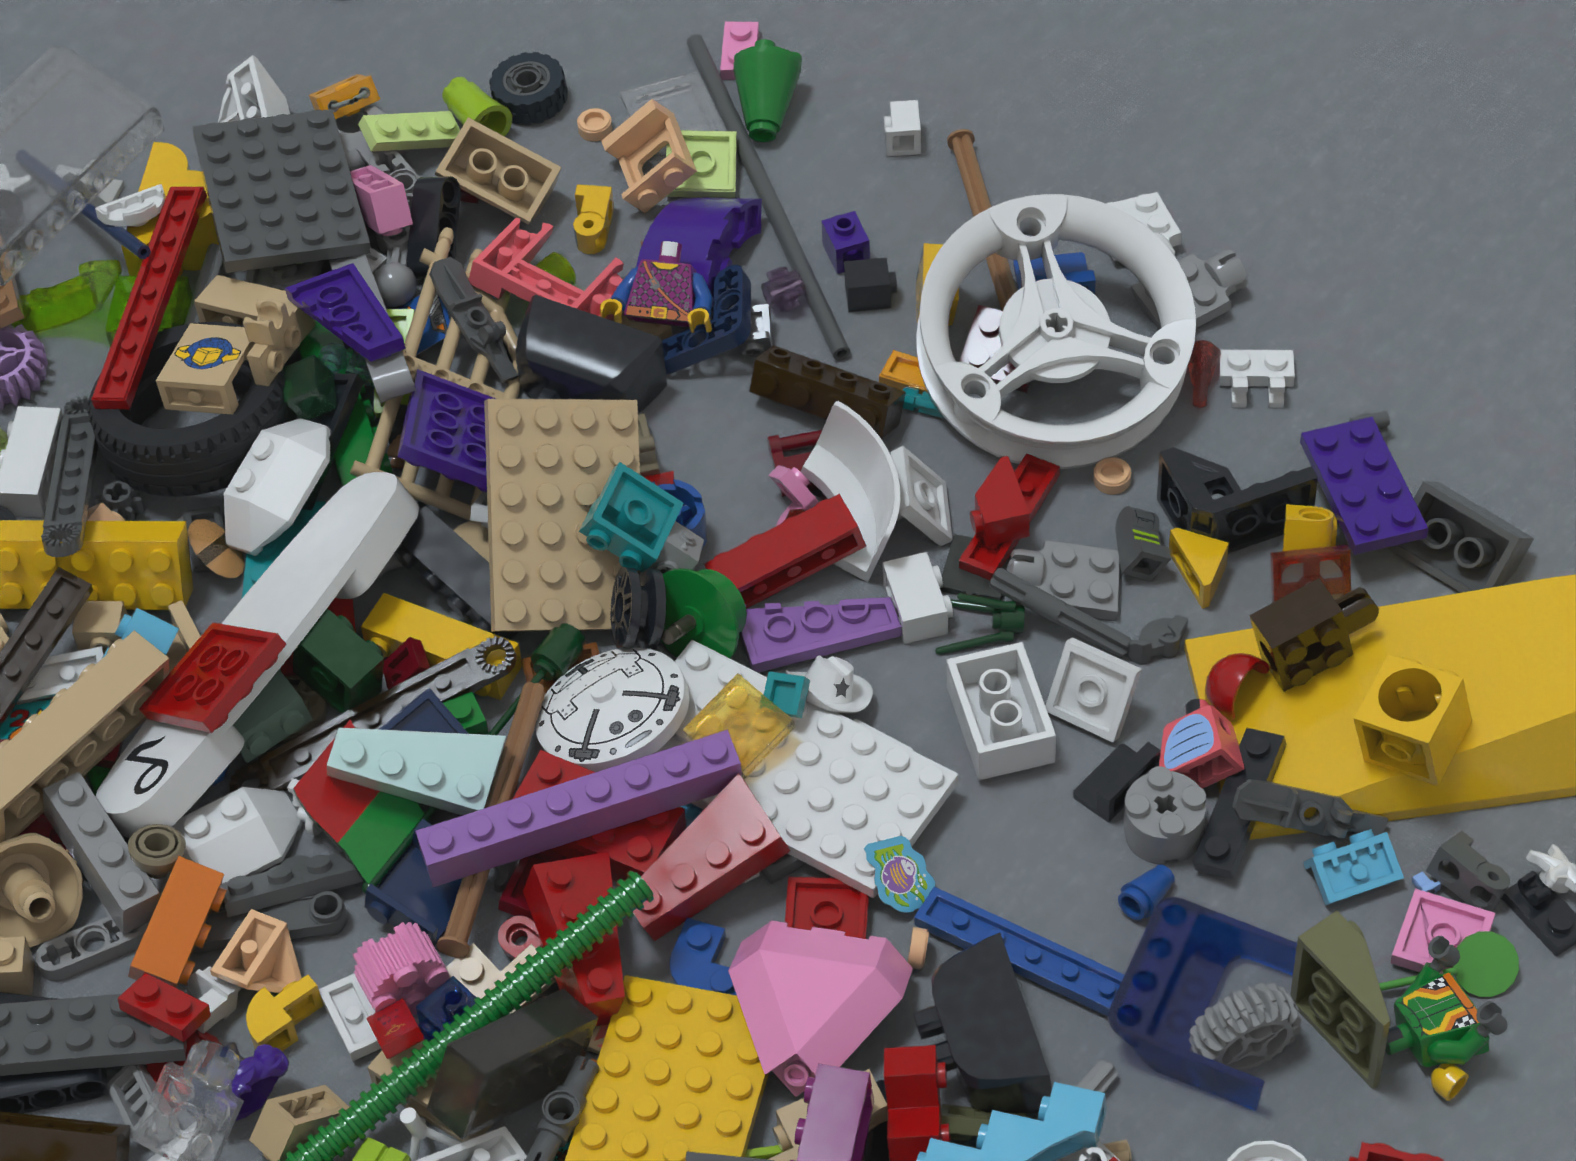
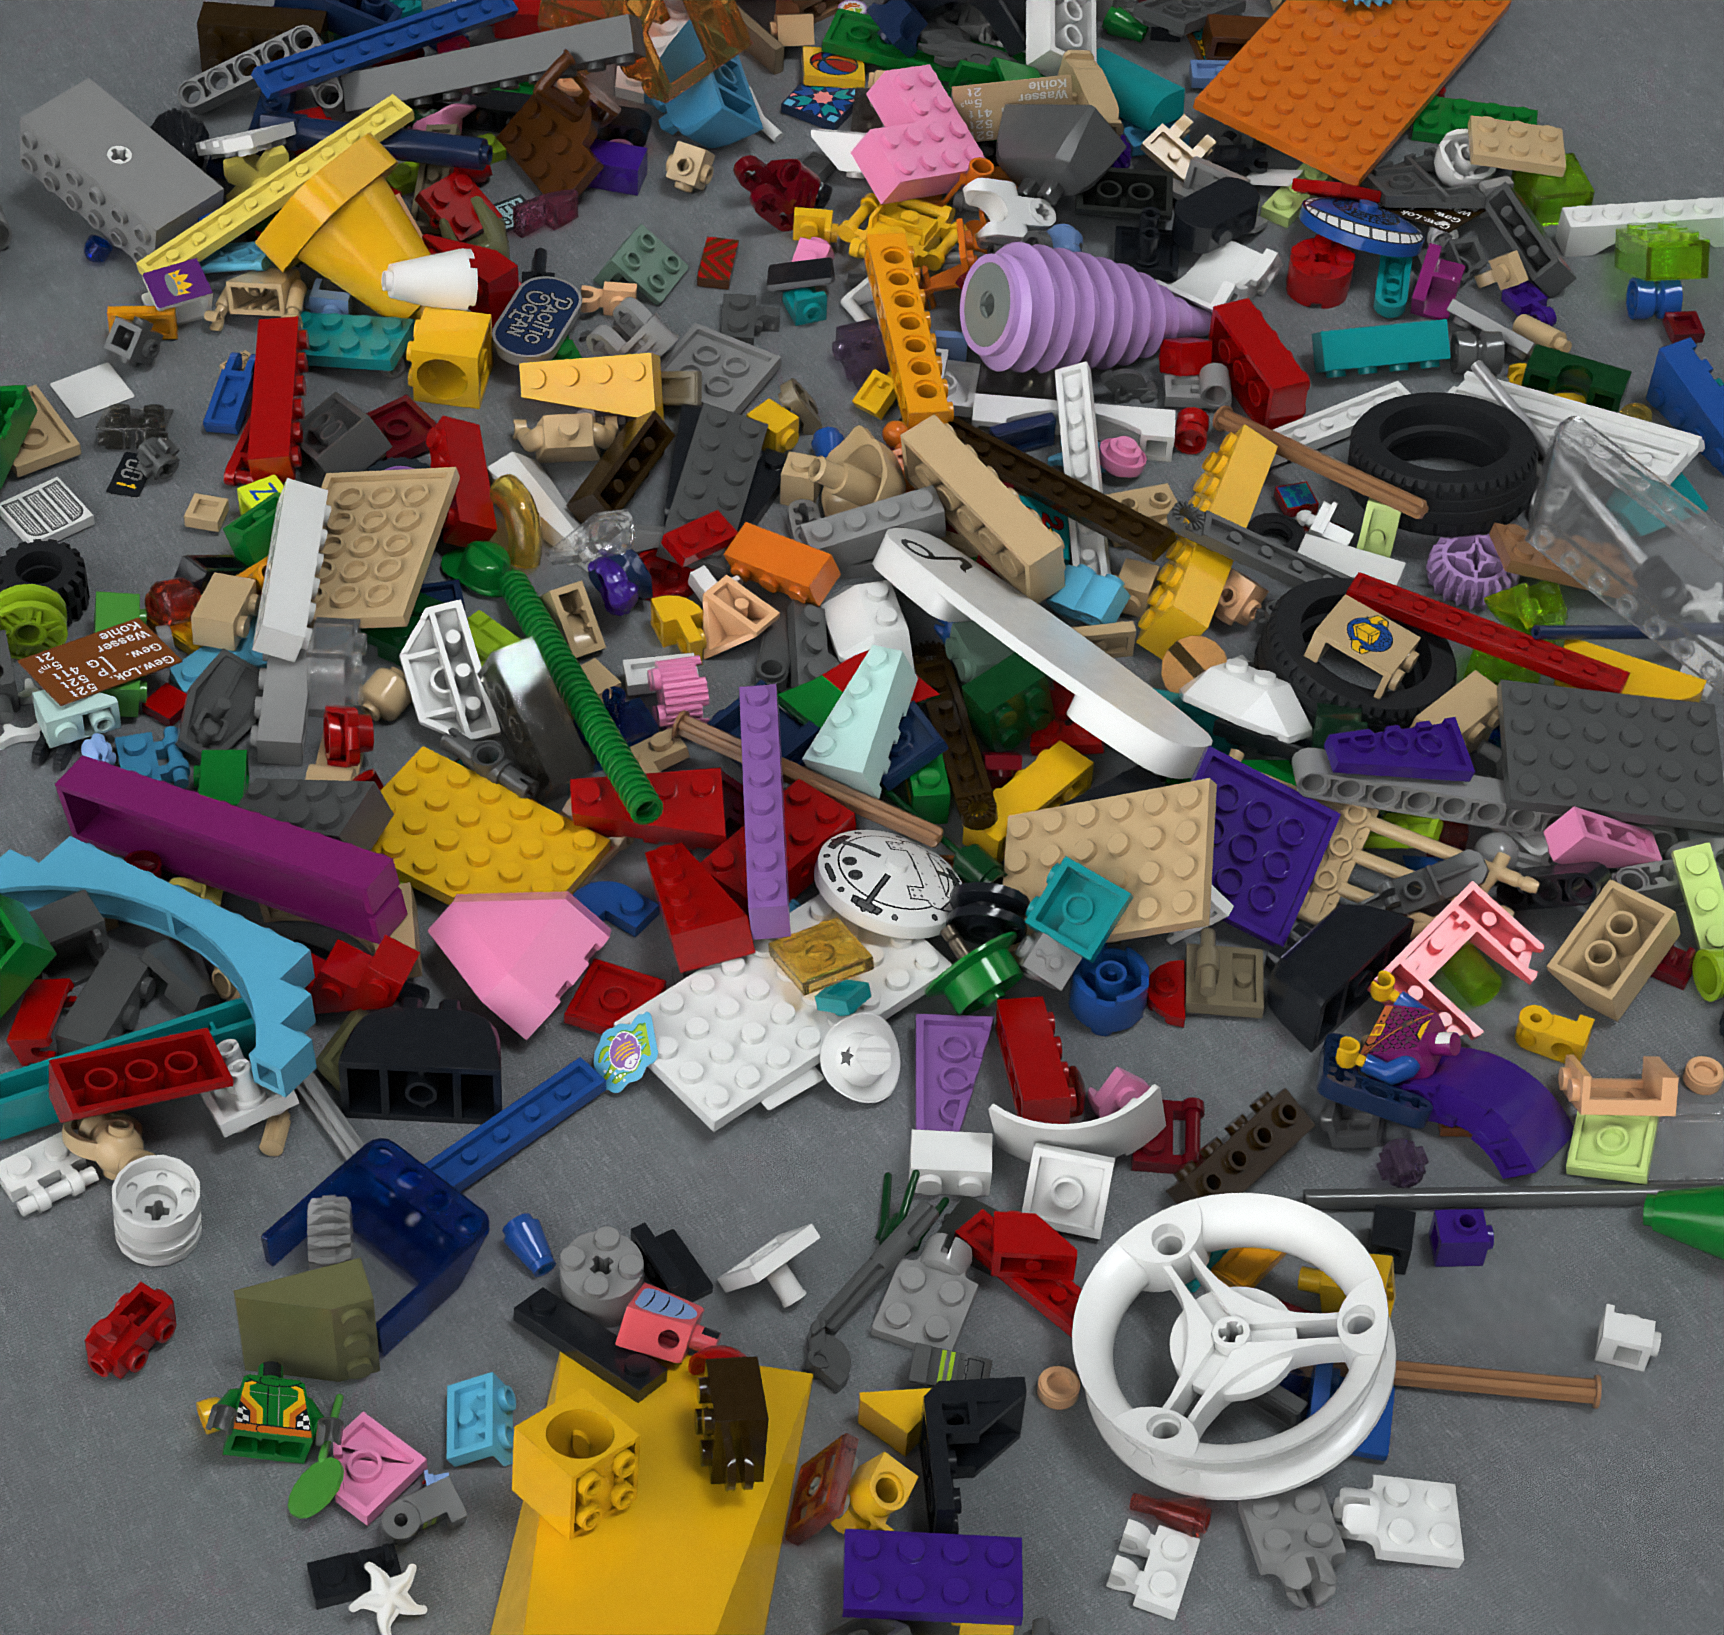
camera: 100 degrees right, 5 degrees down
white plate [95,184,166,227] -> none
dark tan brick [128,824,186,879] -> none
red plate [139,622,287,733] -> none
tan plate [243,299,302,386] -> none
red tile [366,998,425,1059] -> none
light nougat tile [907,927,929,970] -> none
white brick [946,642,1056,780] -> none
dark grey piece [1232,779,1388,838] -> none

